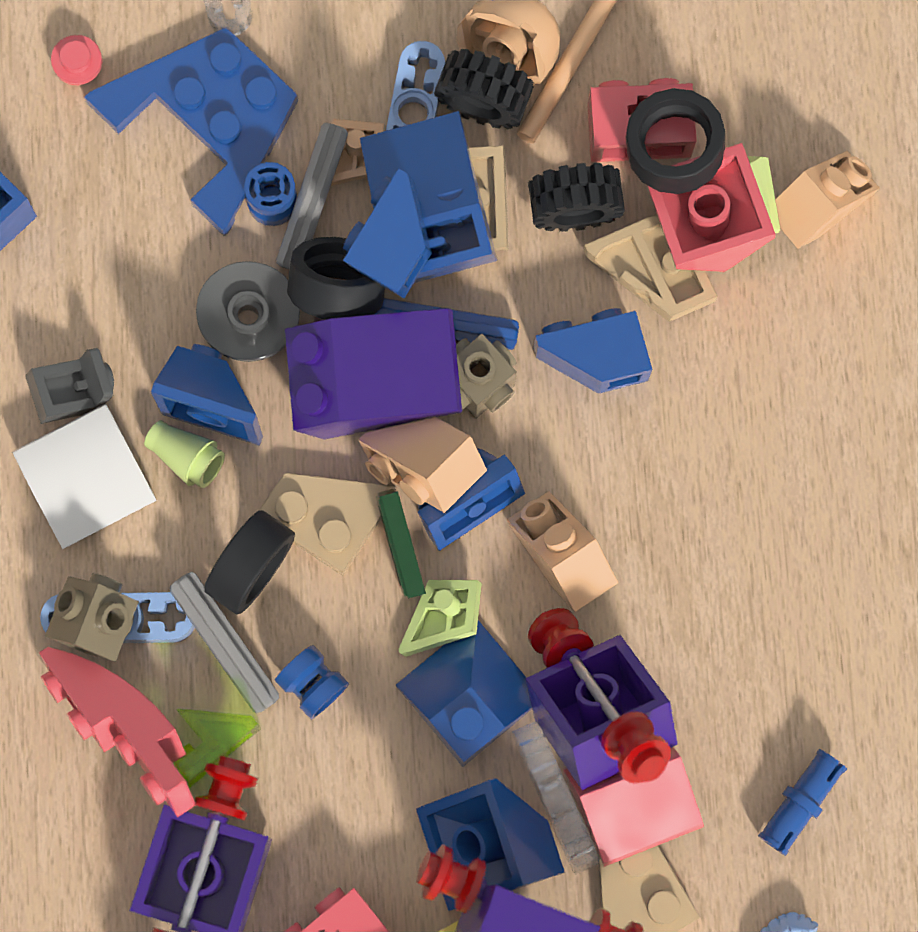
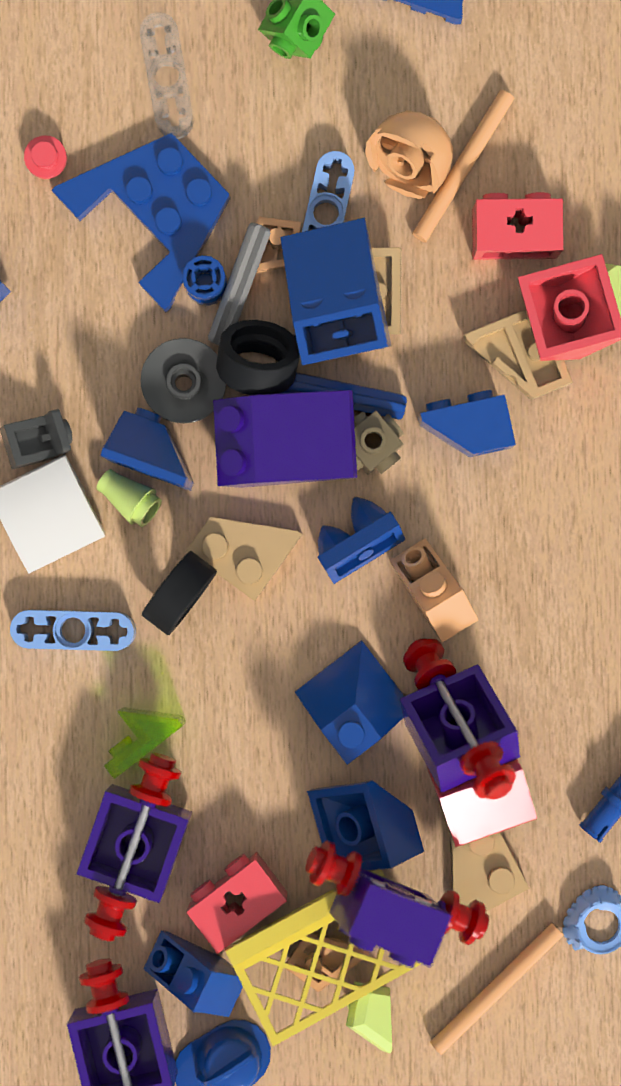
camera: 10 degrees right, 10 degrees up
coral slope [39,647,196,817] -> none
dark tan brick [45,573,139,662] -> none
light grey axle [169,572,279,714] -> none
blue wheel [275,645,349,720] -> none
blue slope [343,168,432,299] -> none
light nougat slope [358,417,487,513] -> none
dark green tile [375,488,426,599] -> none
yellowish green piece [399,580,482,657] -> none
black tyre [434,49,534,129] -> none
clear beam [512,721,600,875] -> none
black tyre [528,163,625,232] -> none
black tyre [626,88,725,194] -> none

